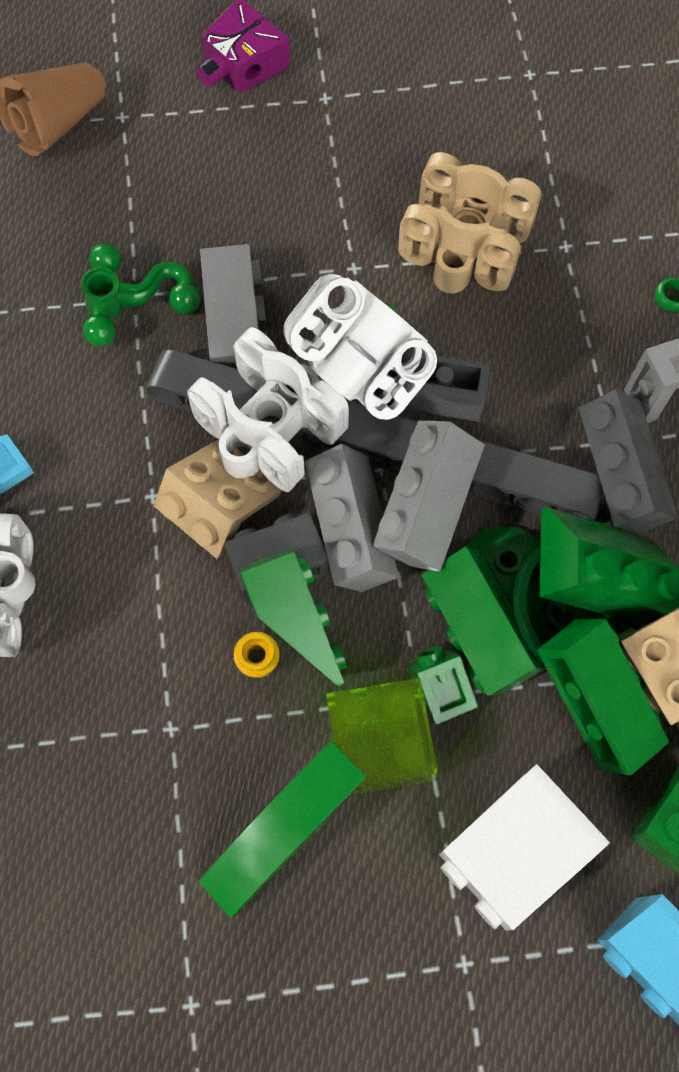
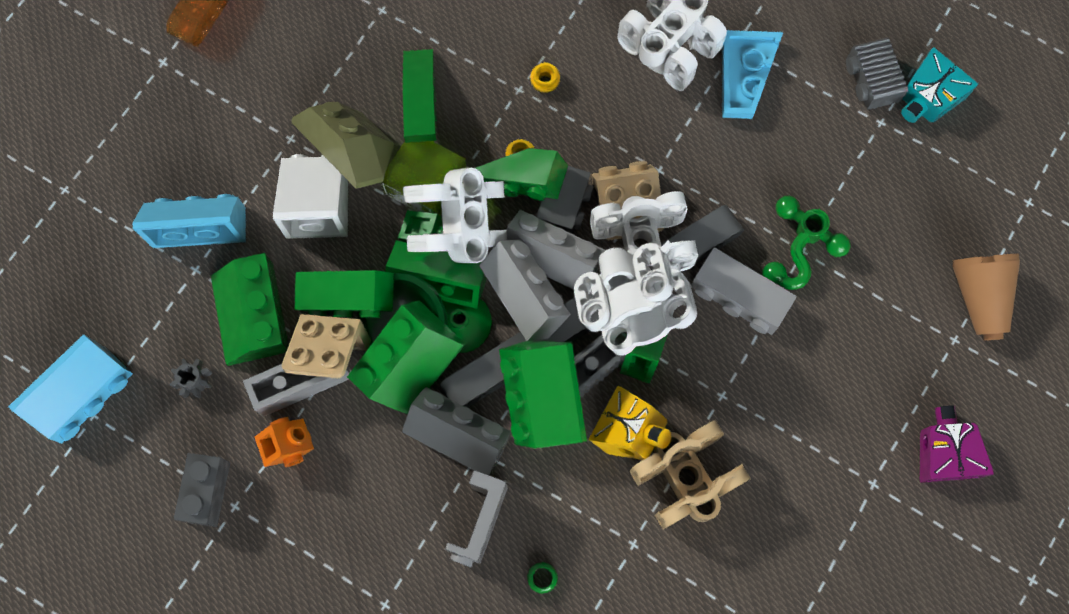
camera: 130 degrees right, 5 degrees up
none -> olive wedge [292,102,394,189]
none -> white piece [403,168,507,263]
none -> green slope [499,340,587,448]
none -> yellow plate [530,63,560,93]
none -> yellow torso [588,386,671,460]

